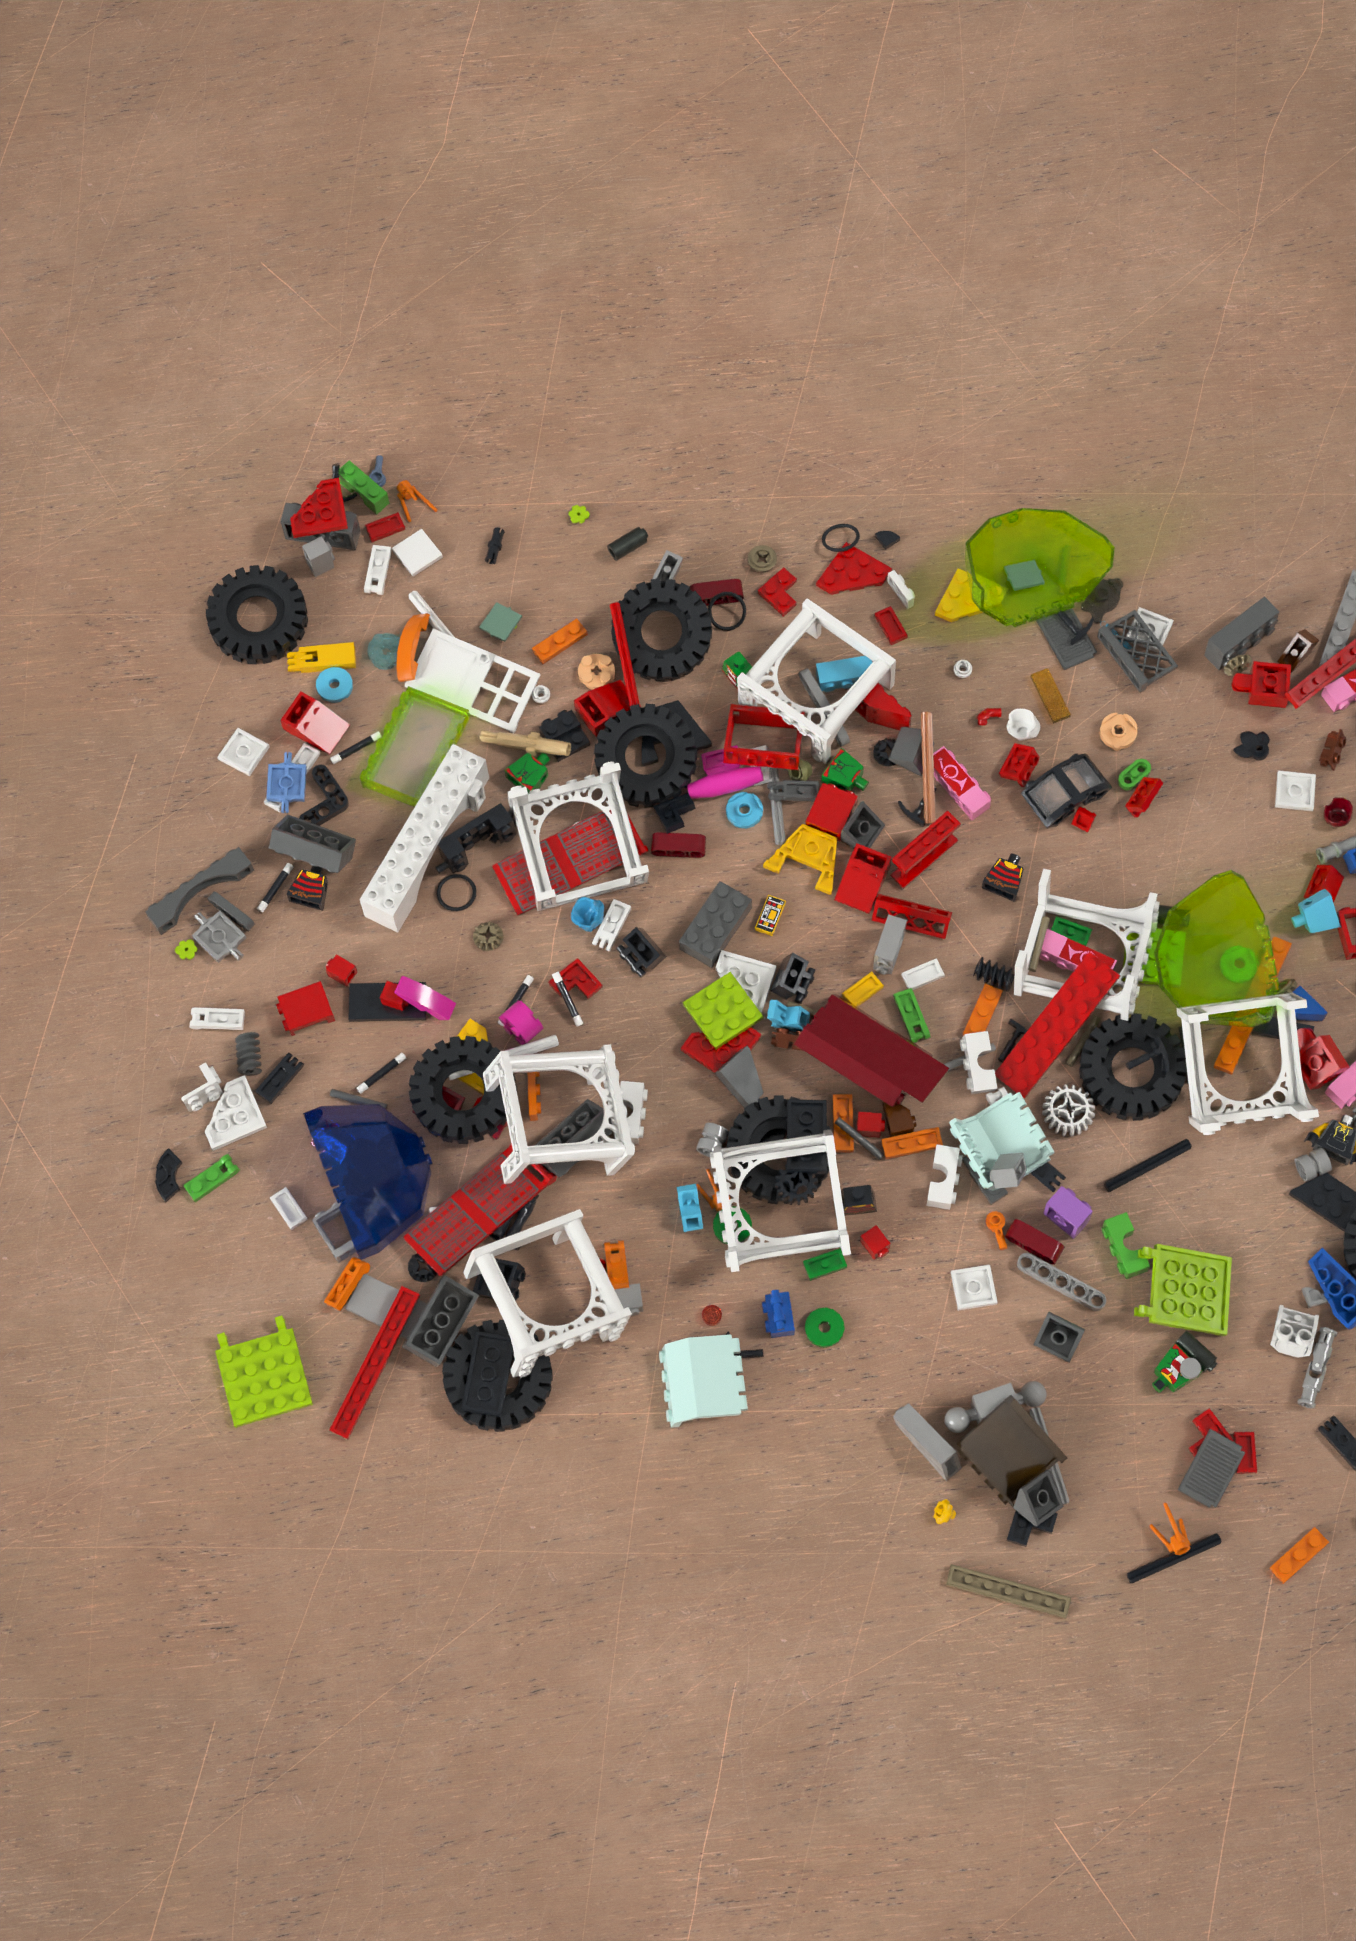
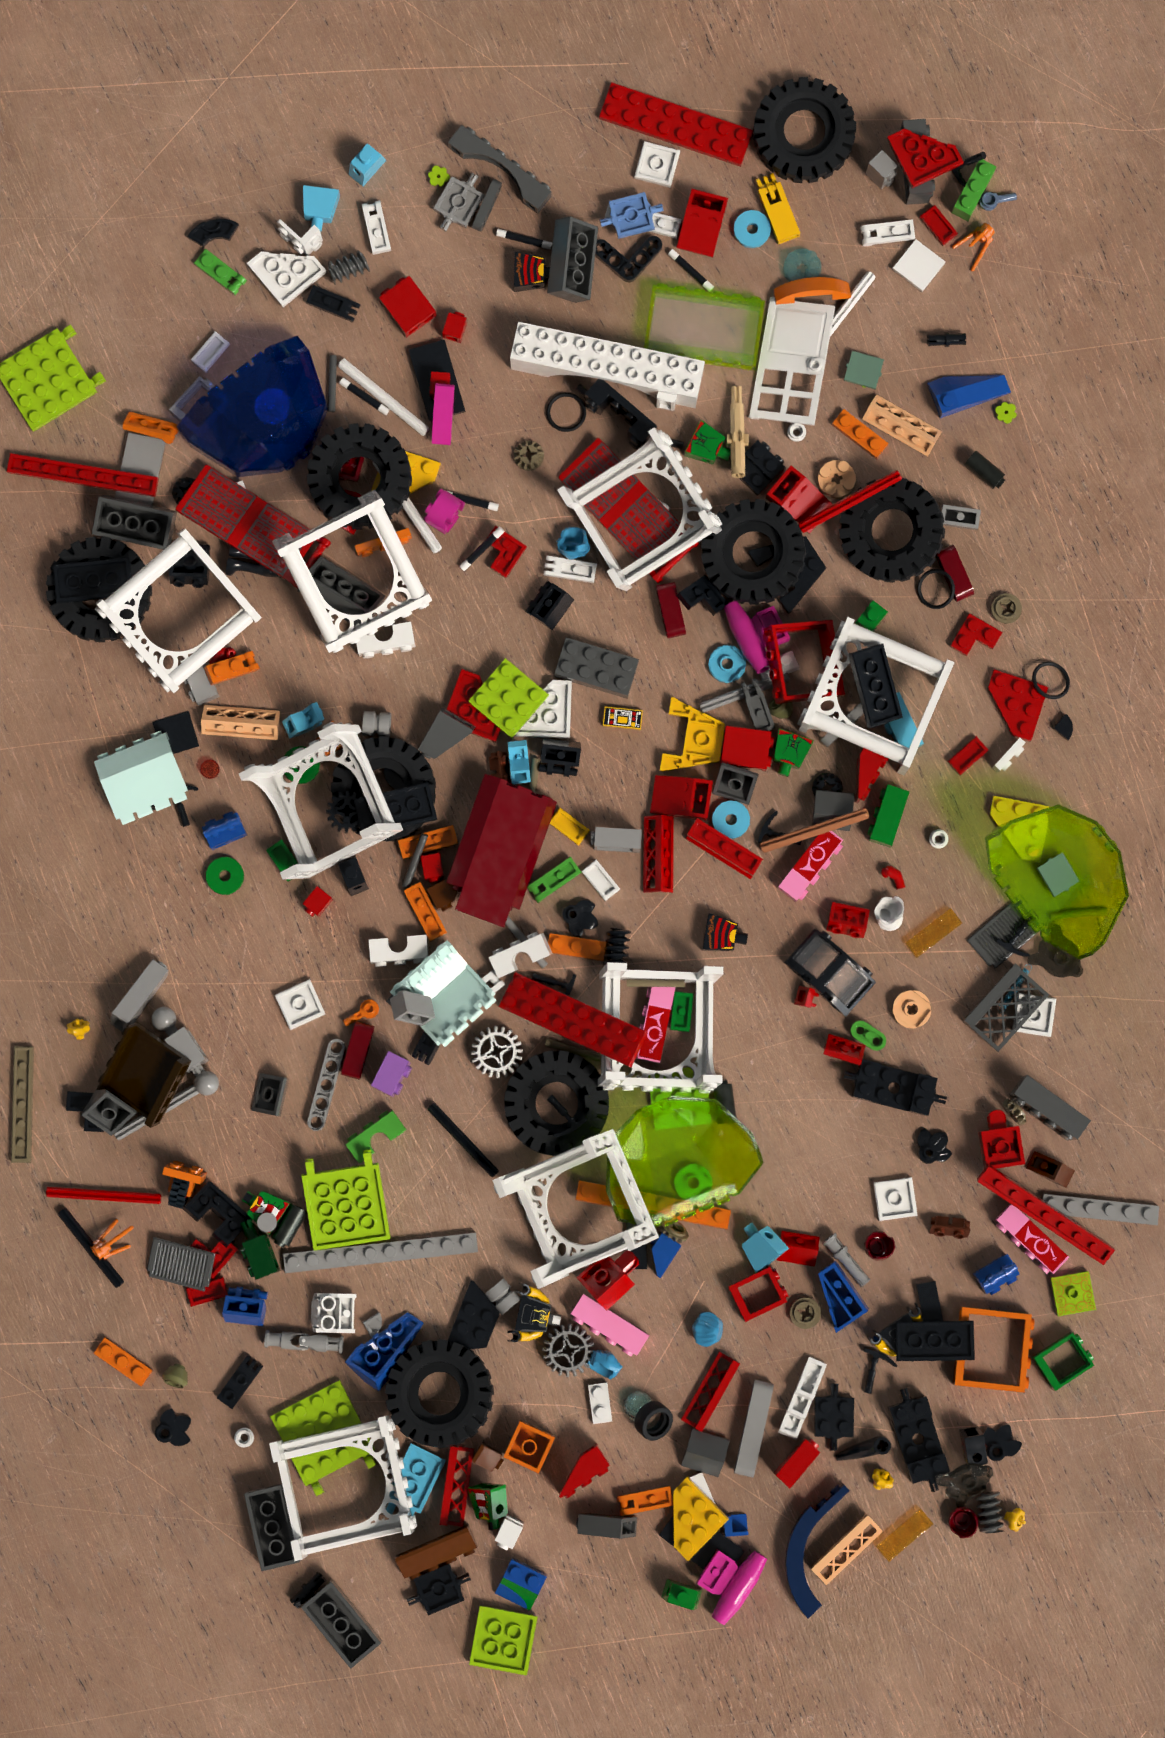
camera: 70 degrees right, 15 degrees up
none -> red axle [46,1187,162,1204]
none -> black piece [152,711,199,754]
none -> orange plate [162,1161,207,1209]
none -> olive cone [162,1364,188,1388]
none -> black plate [183,1181,252,1248]
none -> light nougat fence [201,705,280,740]
none -> blue brick [222,1286,268,1326]
none -> dark green brick [240,1219,281,1280]
none -> light grey plate [283,1233,478,1273]
none -> medium azure torso [303,185,340,232]
none -> white axle [338,358,429,436]
none -> medium azure torso [349,143,386,187]
none -> black plate [562,900,598,938]
none -> red plate [599,82,753,167]
none -> medium azure tile [712,801,750,839]
none -> black brick [843,1059,947,1116]
none -> black tile [848,643,903,728]
none -> light nougat fence [862,395,942,457]
none -> green brick [867,784,910,848]
none -> blue wedge [927,375,1011,418]

